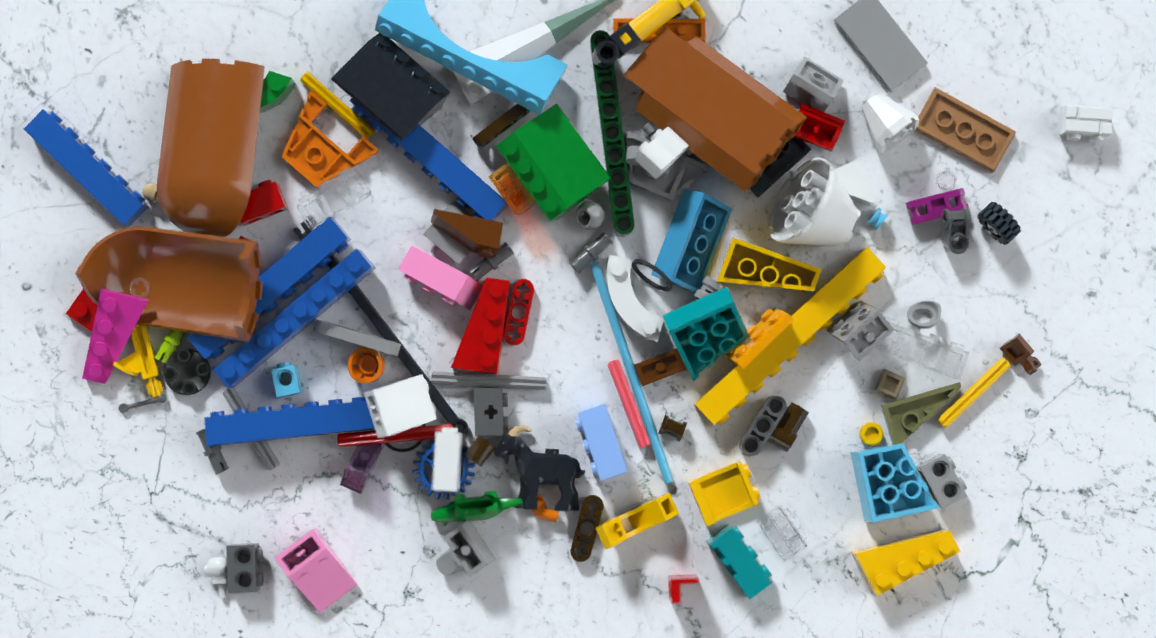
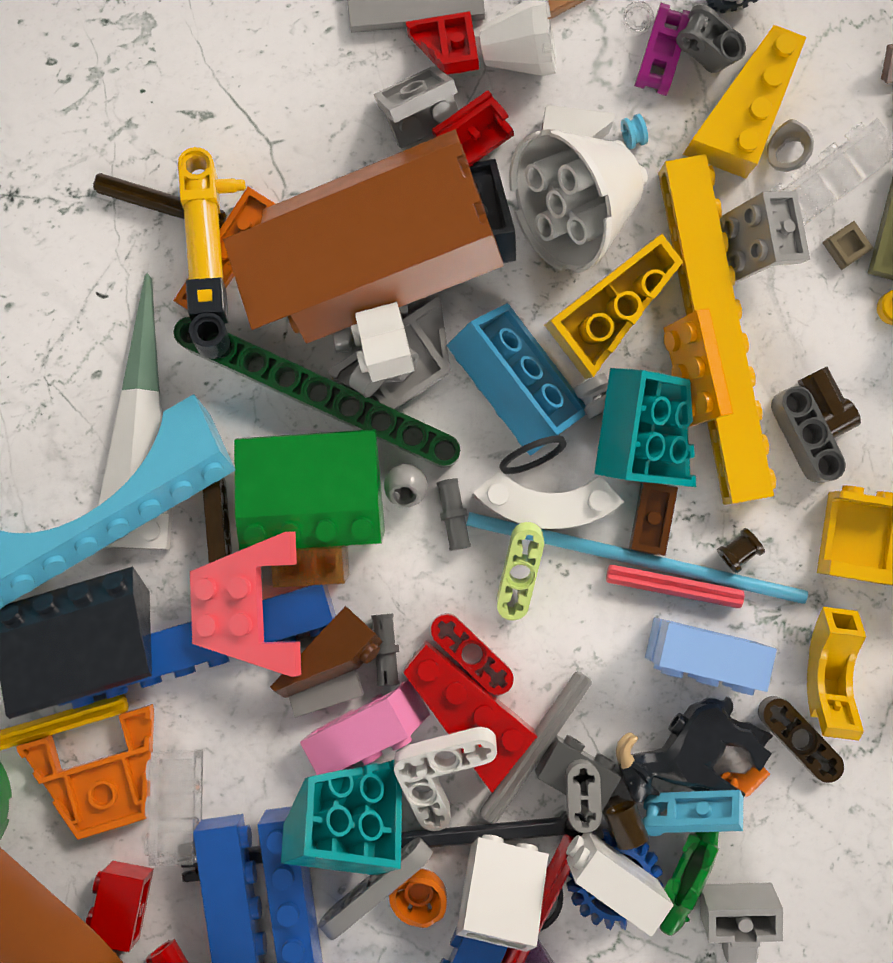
camera: 60 degrees left, 0 degrees up
none -> coral wing [190,532,301,677]
none -> teal wedge [281,760,402,876]
none -> white beam [394,727,497,831]
none -> red wing [406,11,479,75]
none -> yellowish green beam [497,522,544,620]
none -> light grey beam [565,759,602,833]
none -> medium azure plate [642,790,744,836]
none -> yellow wedge [683,25,806,179]

